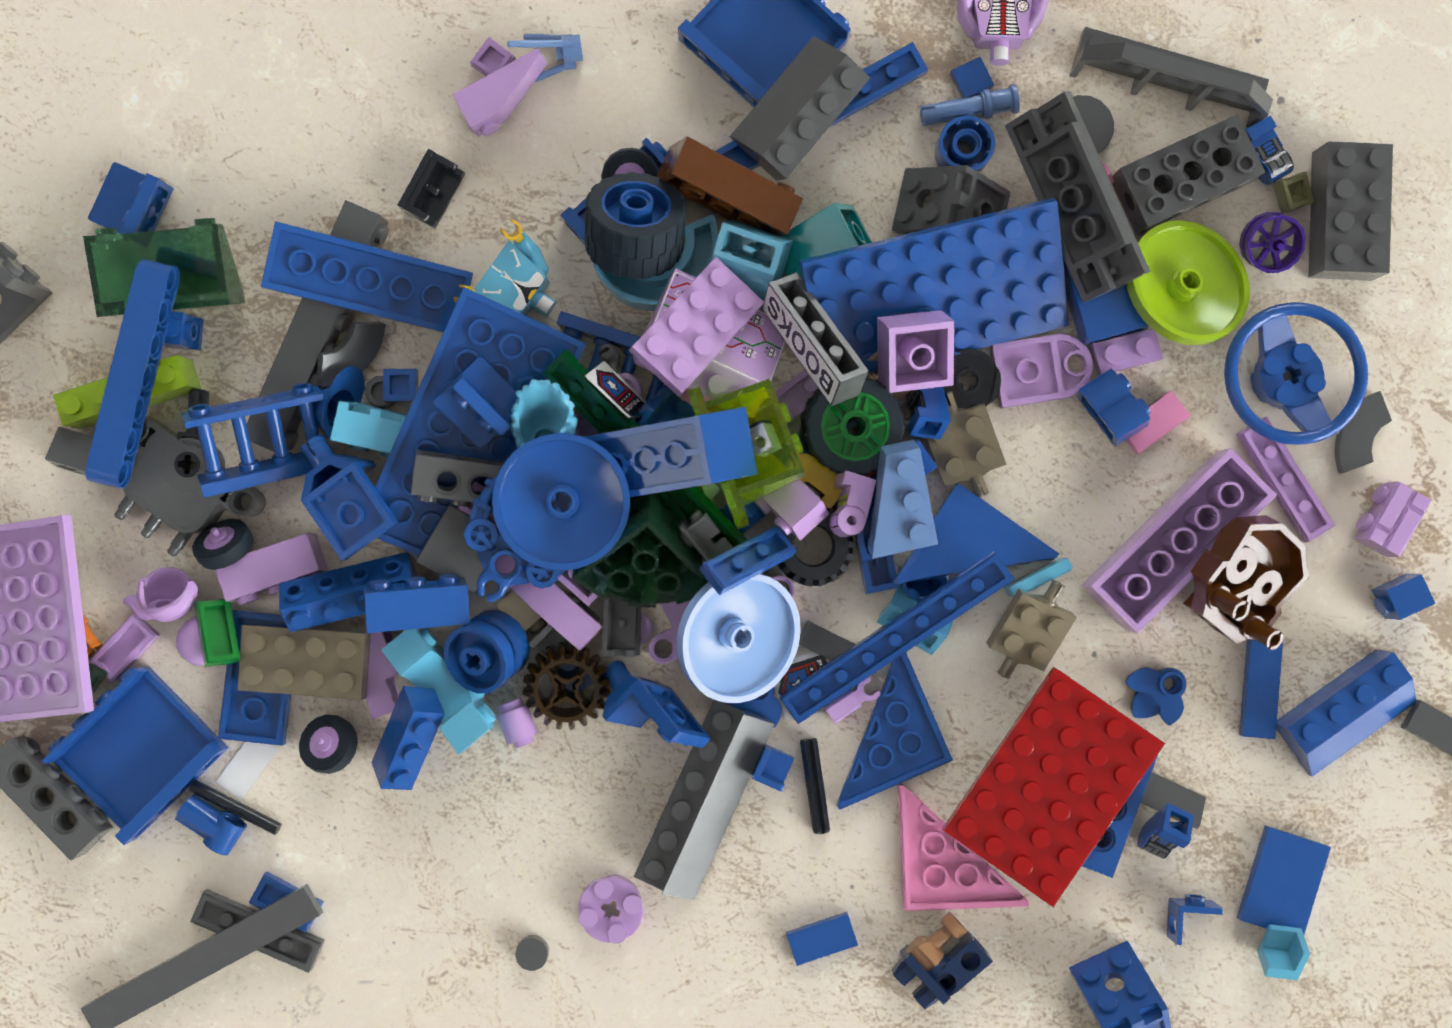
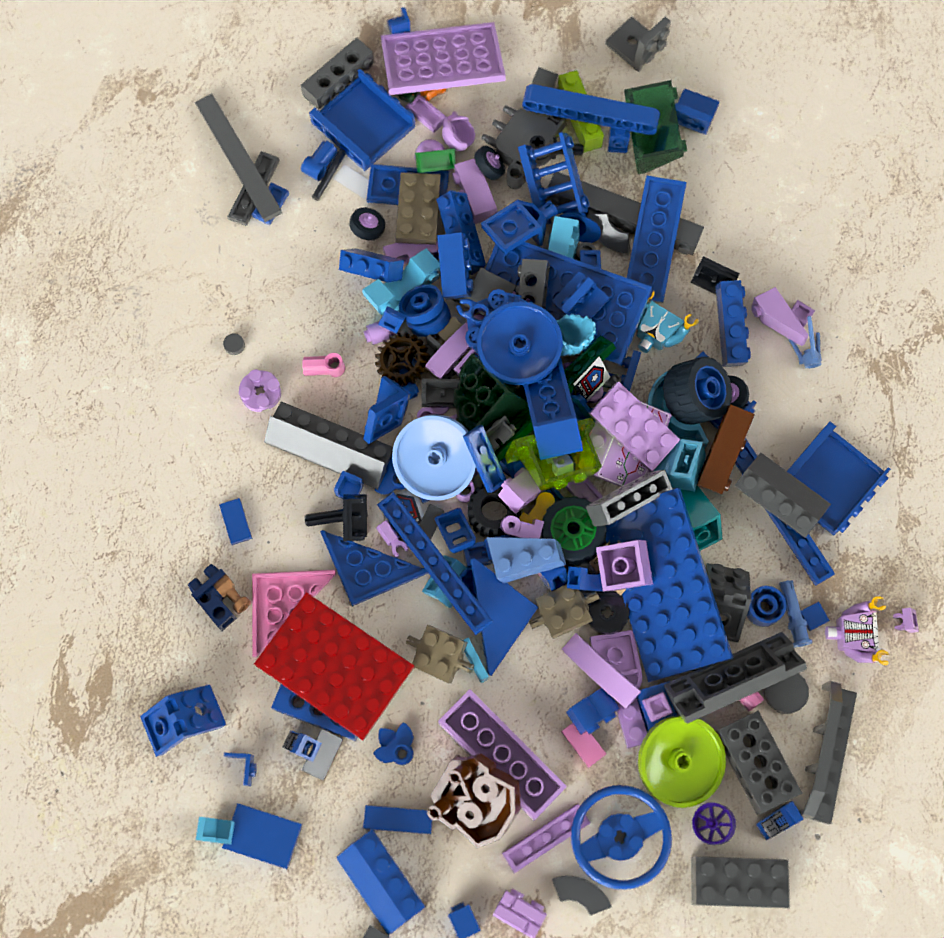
camera: 90 degrees right, 15 degrees down
olive tile [1273,172,1314,213] -> none
none -> bright pink piece [302,353,345,377]
none -> black hinge [343,494,367,541]
none -> blue tile [378,306,406,334]
none -> blue piece [435,508,476,554]
none -> lavender slope [562,633,641,709]
none -> lavender tile [642,692,673,722]
none -> blue brick [716,280,751,367]

